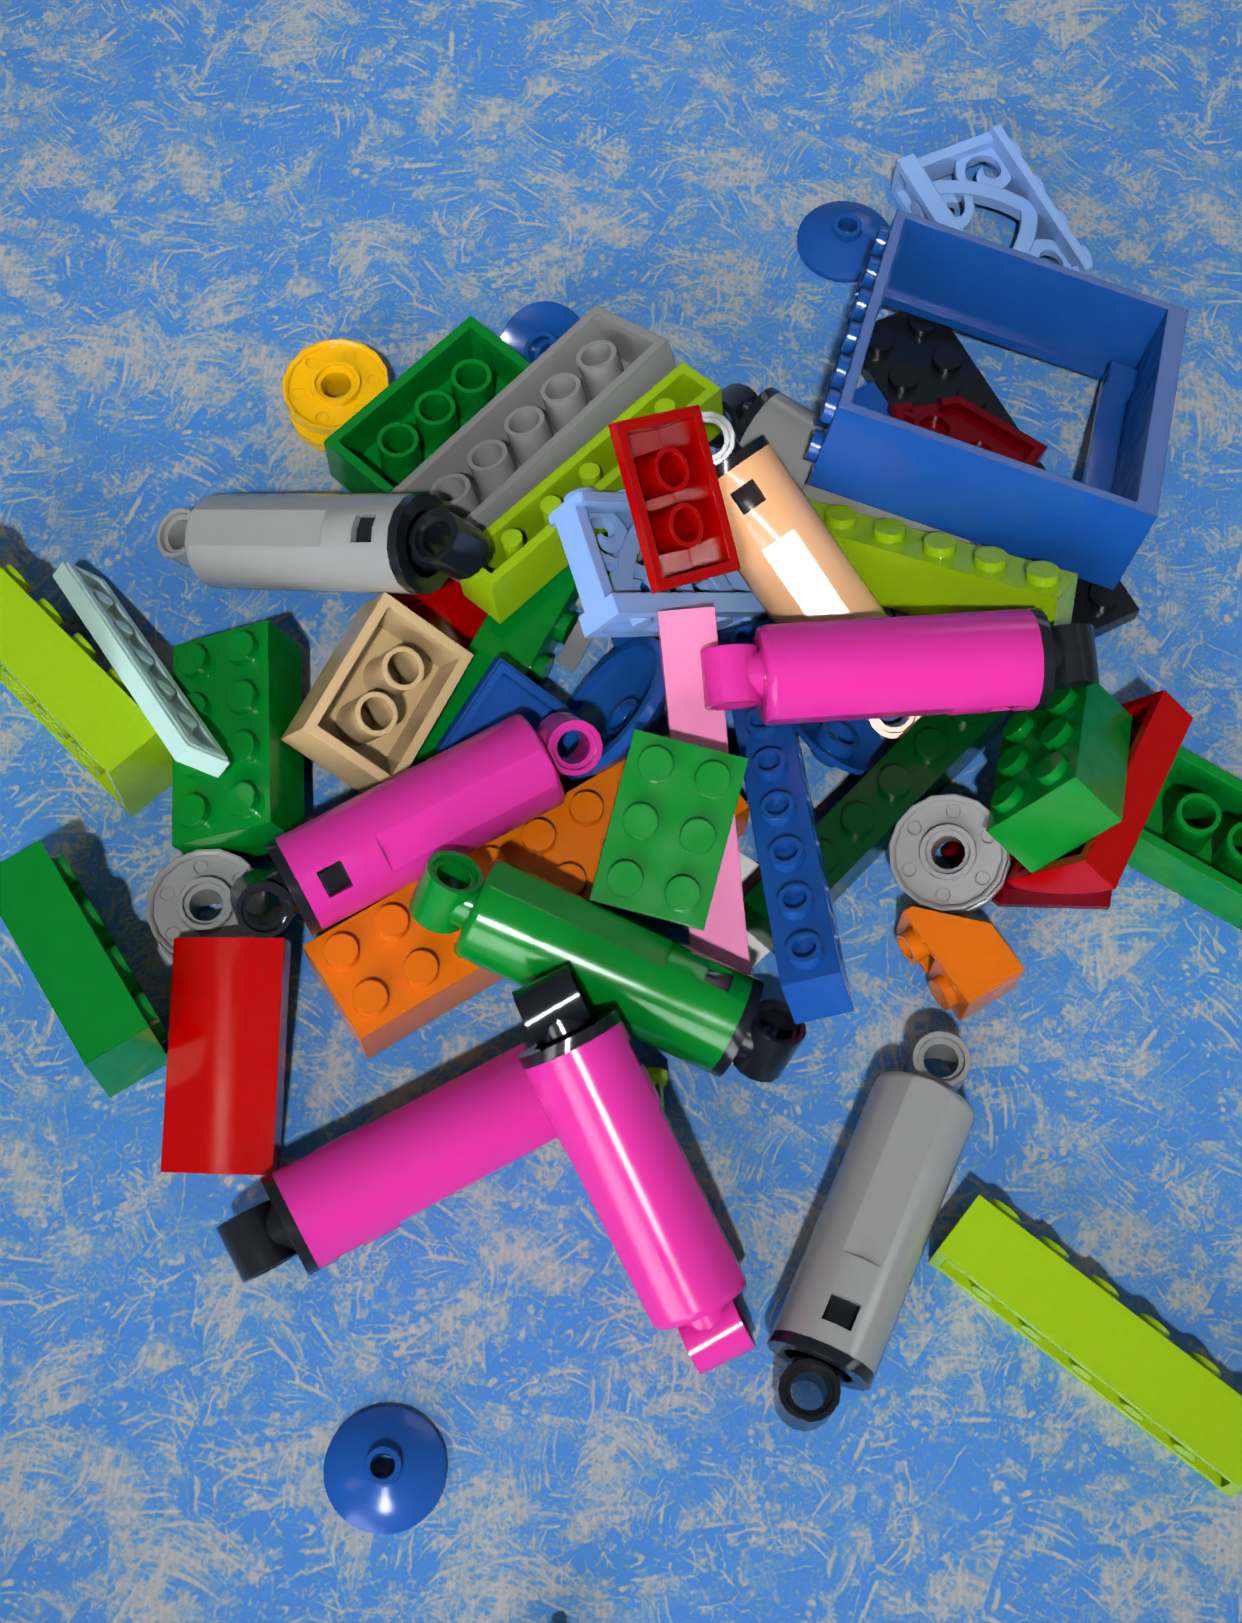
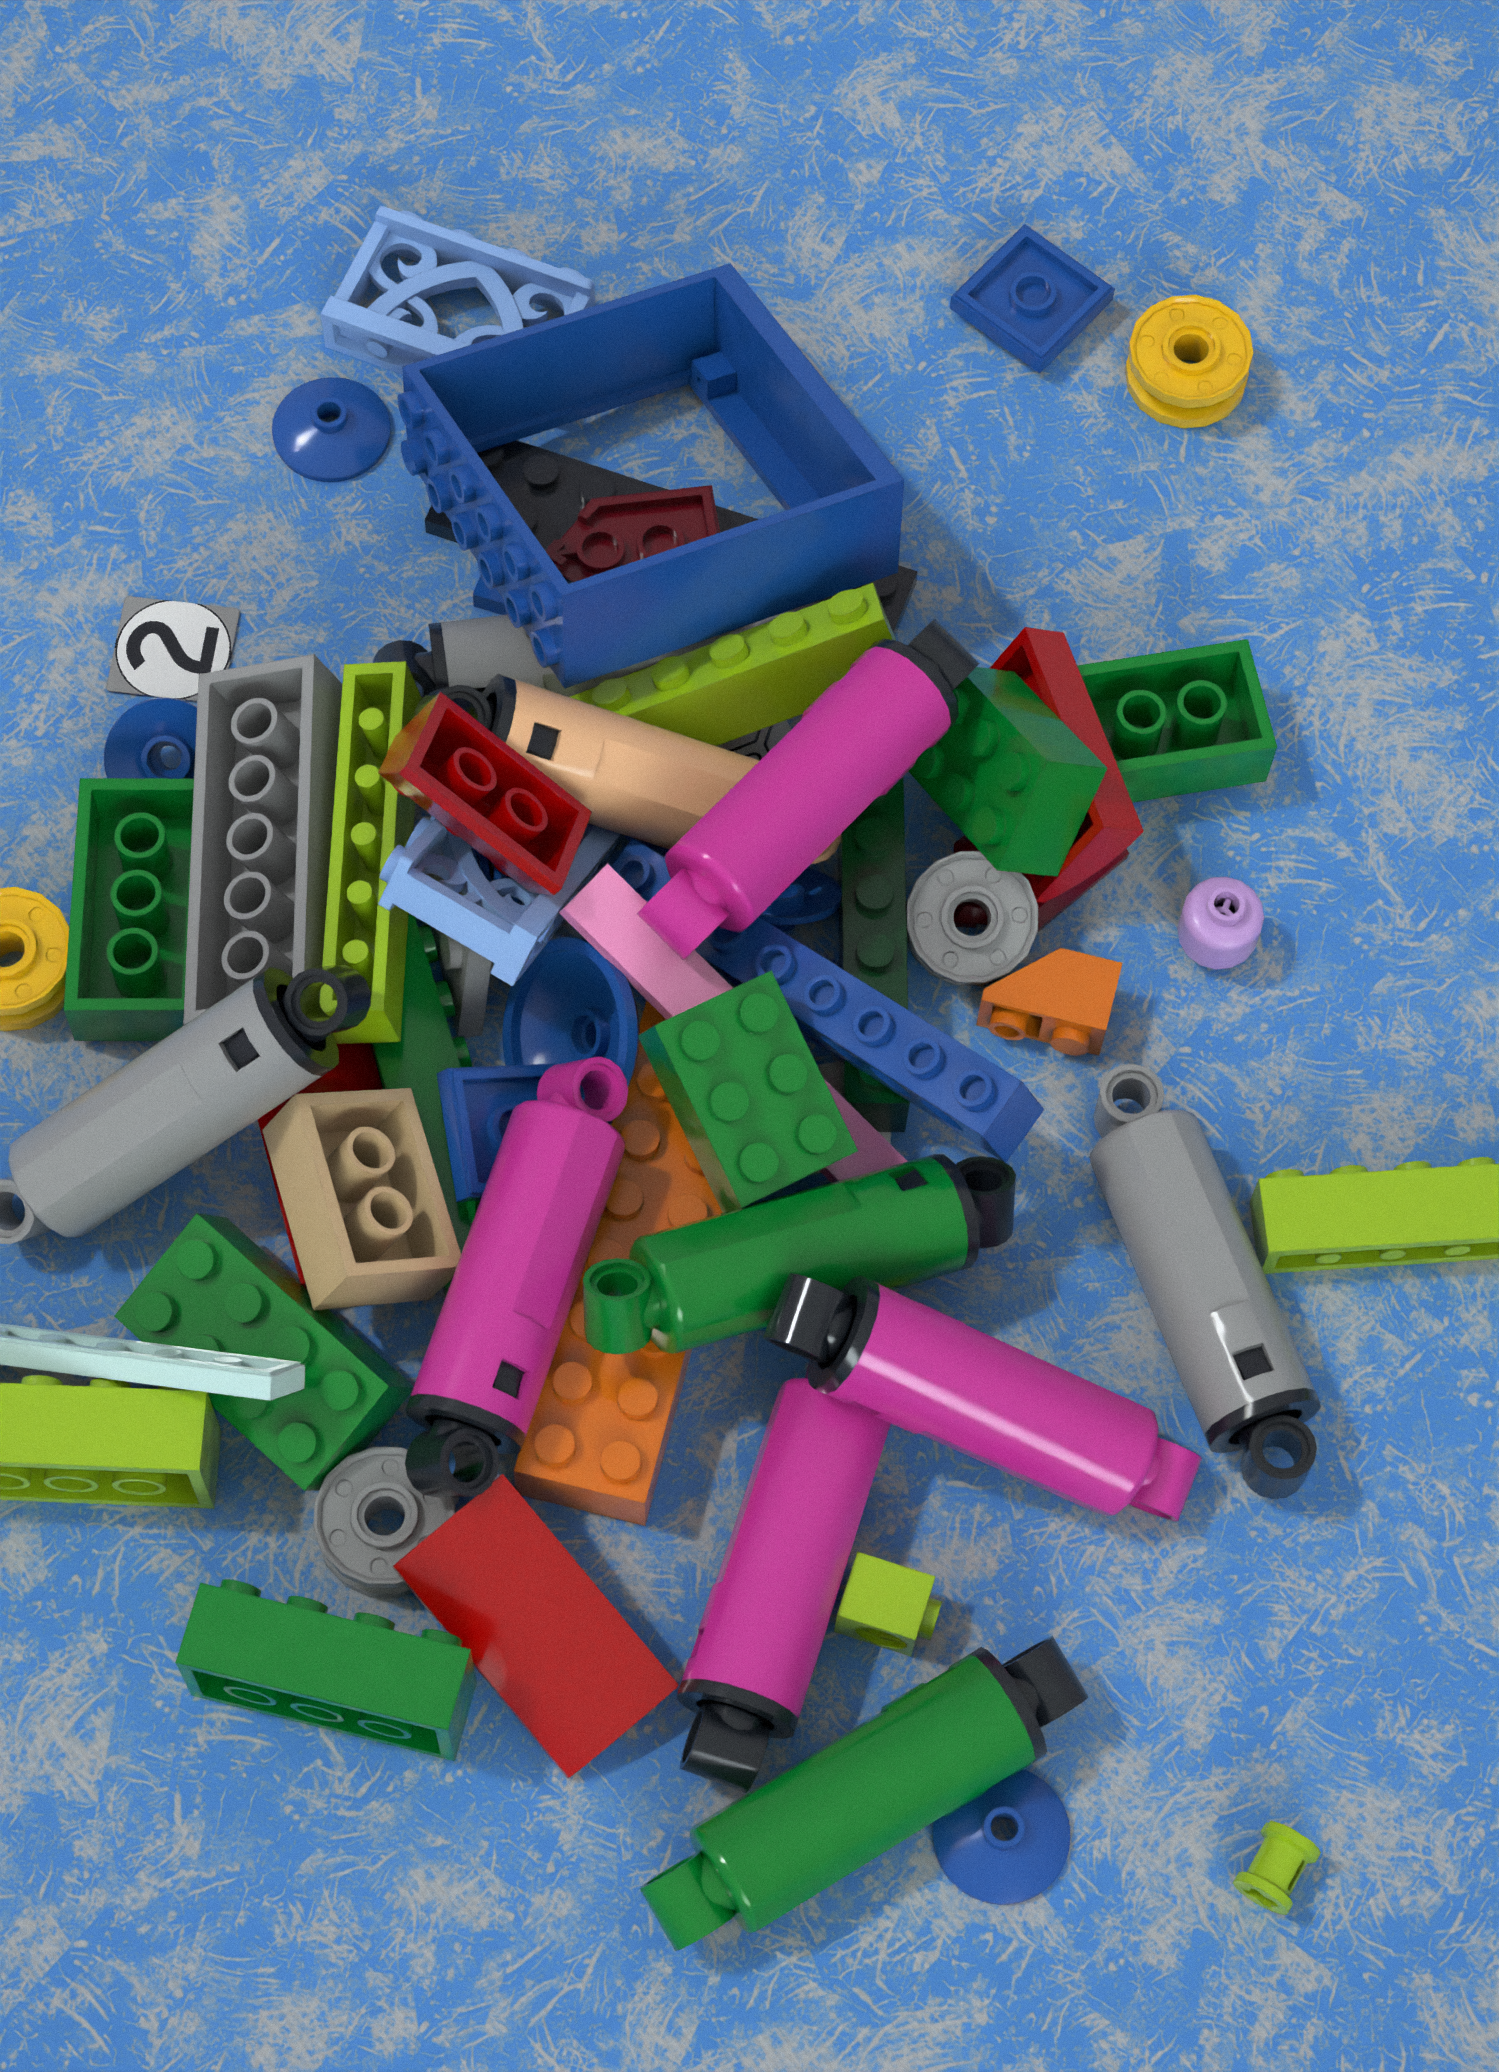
camera: 45 degrees left, 0 degrees up
none -> sticker [106,596,240,701]
none -> green piece [640,1636,1088,1951]
none -> lime brick [834,1551,942,1657]
none -> lavender head [1177,877,1264,970]

